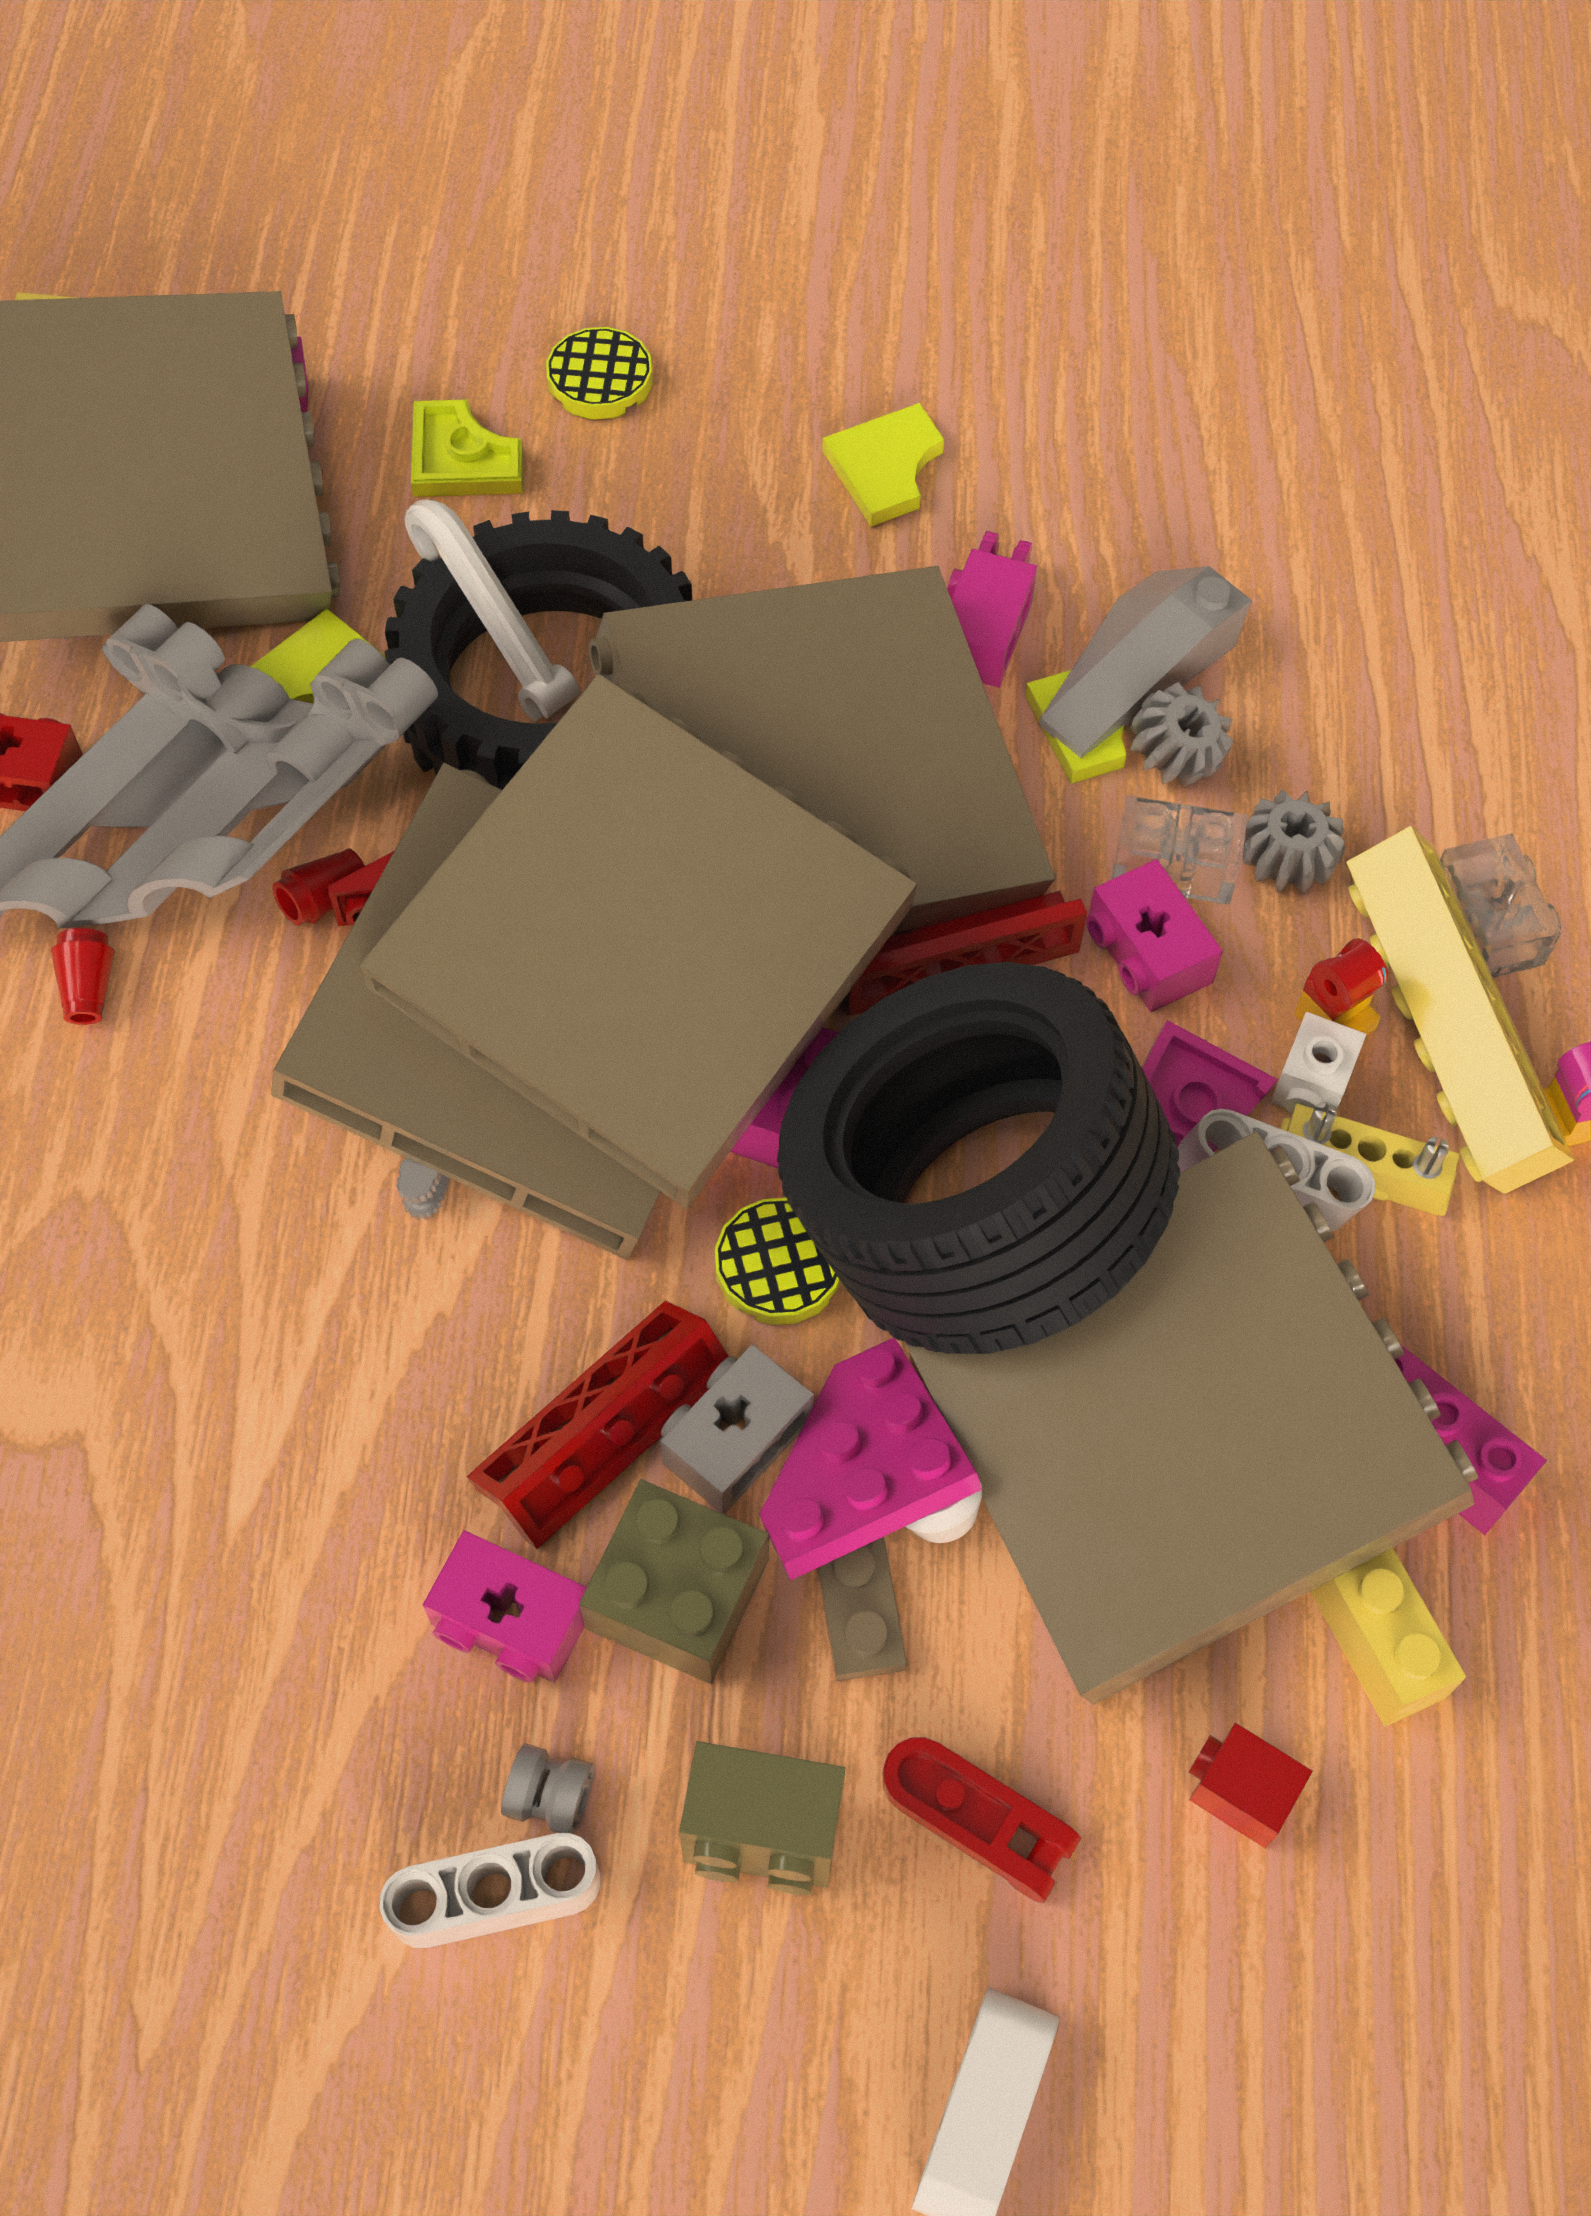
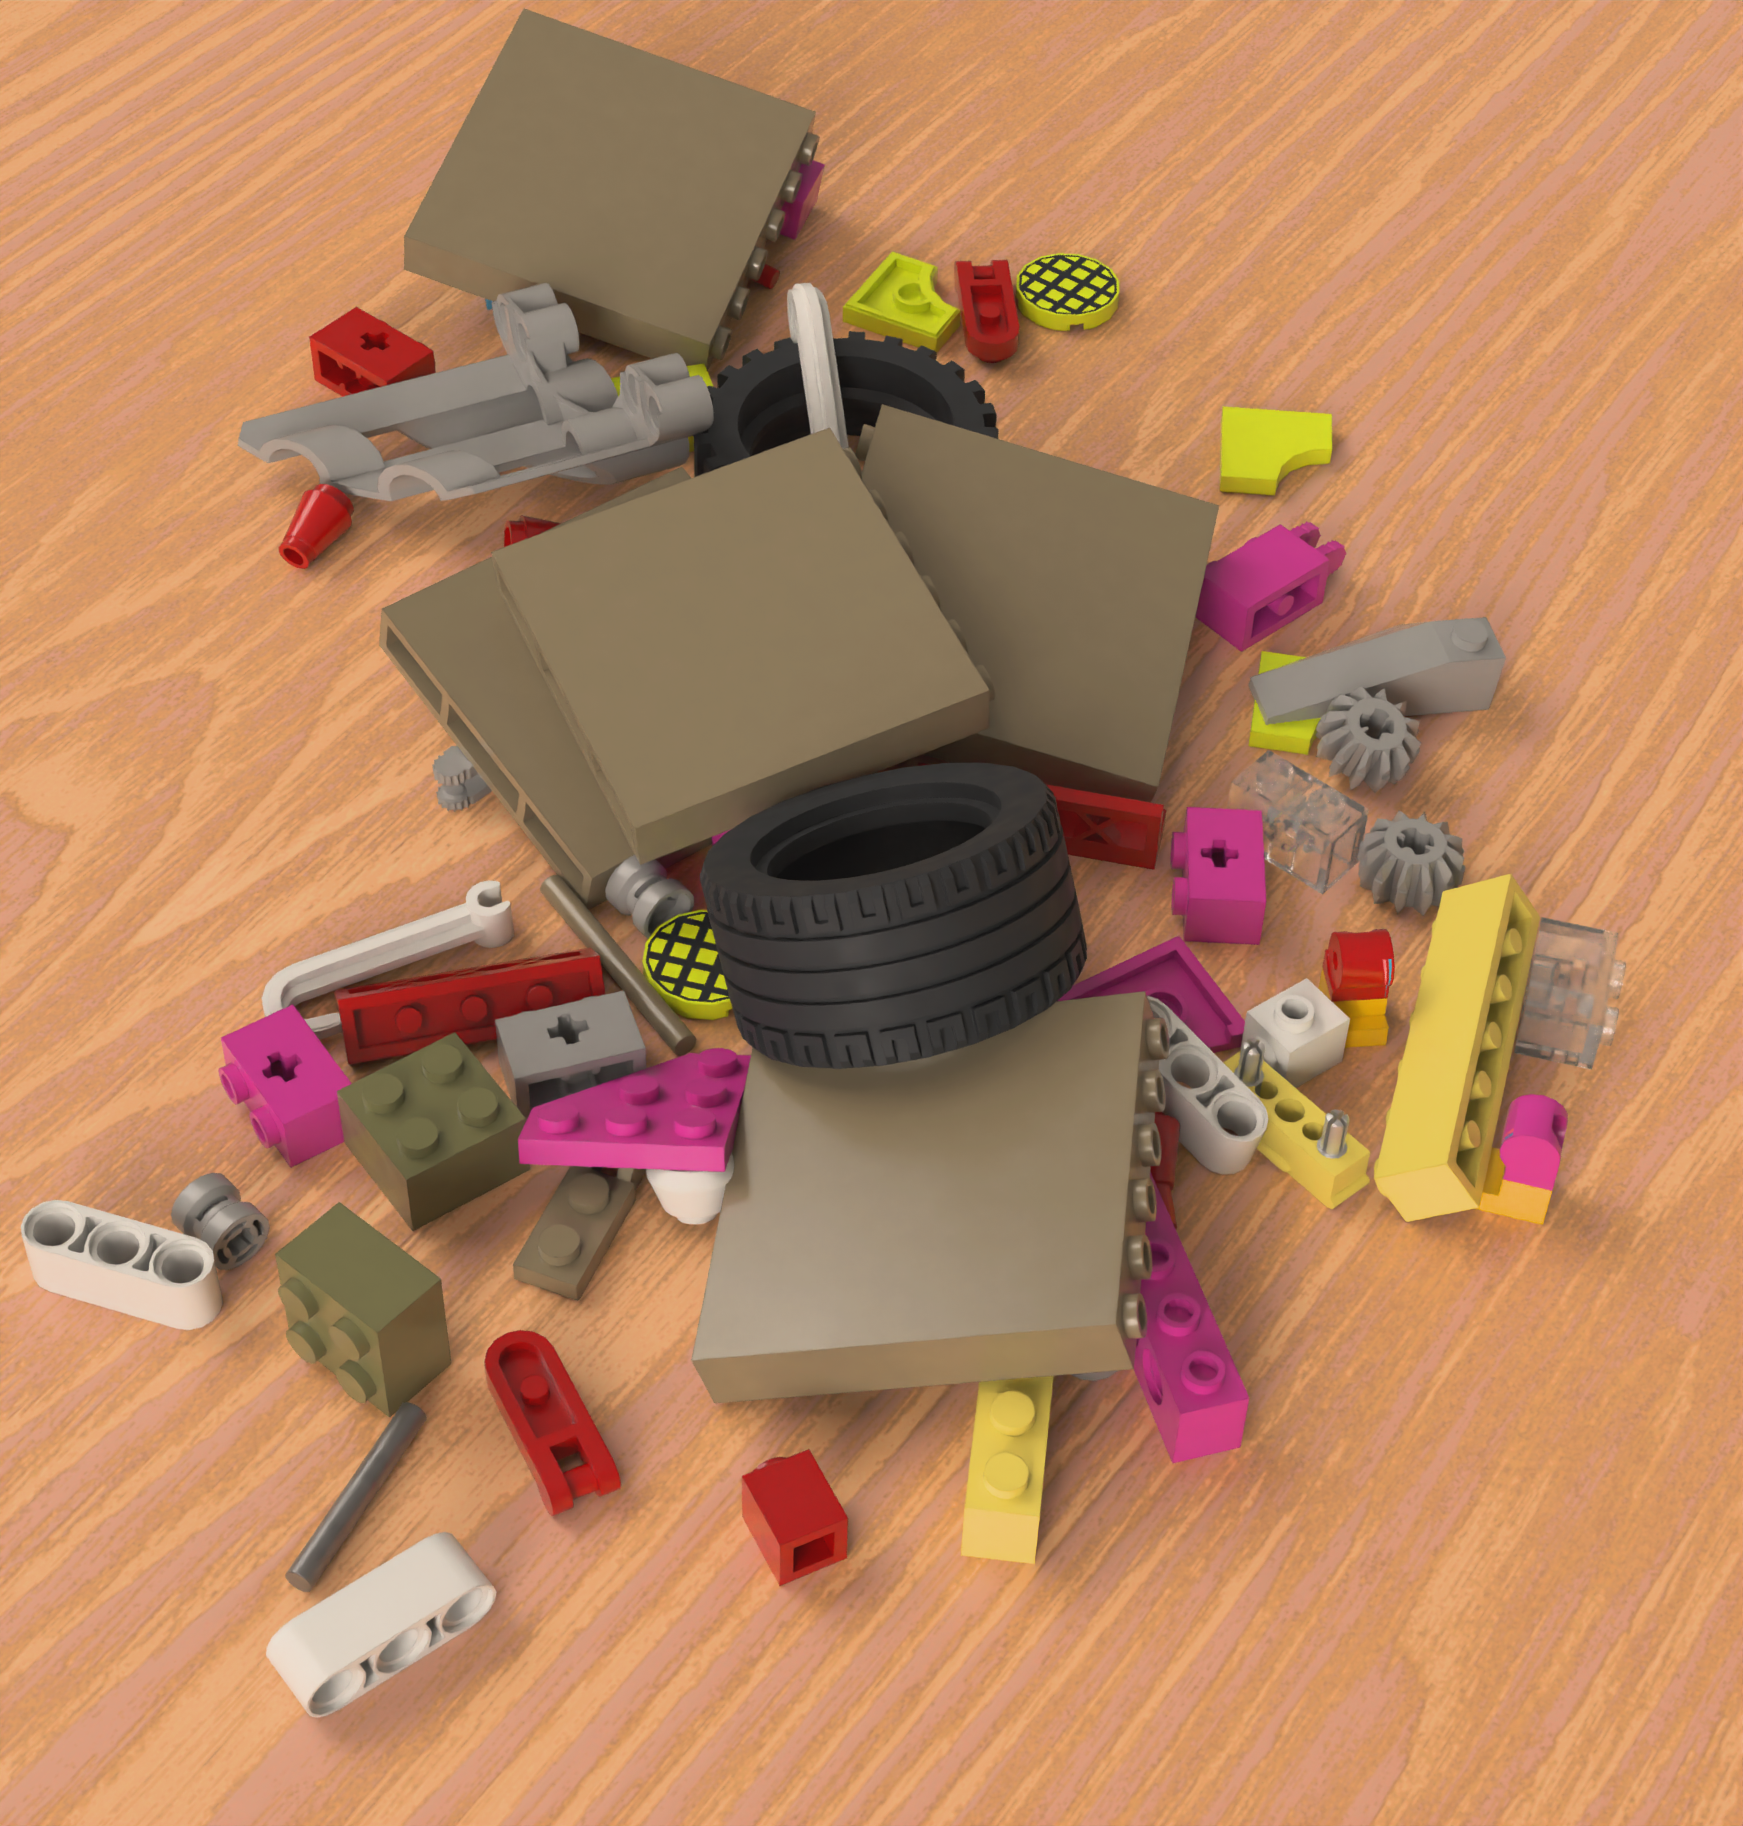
camera: 30 degrees right, 15 degrees down
none -> white piece [262,880,514,1039]
none -> flat silver bar [285,1402,427,1592]
none -> dark tan bar [540,875,696,1056]
none -> light grey wheel [605,855,694,939]
none -> red plate [954,260,1020,363]

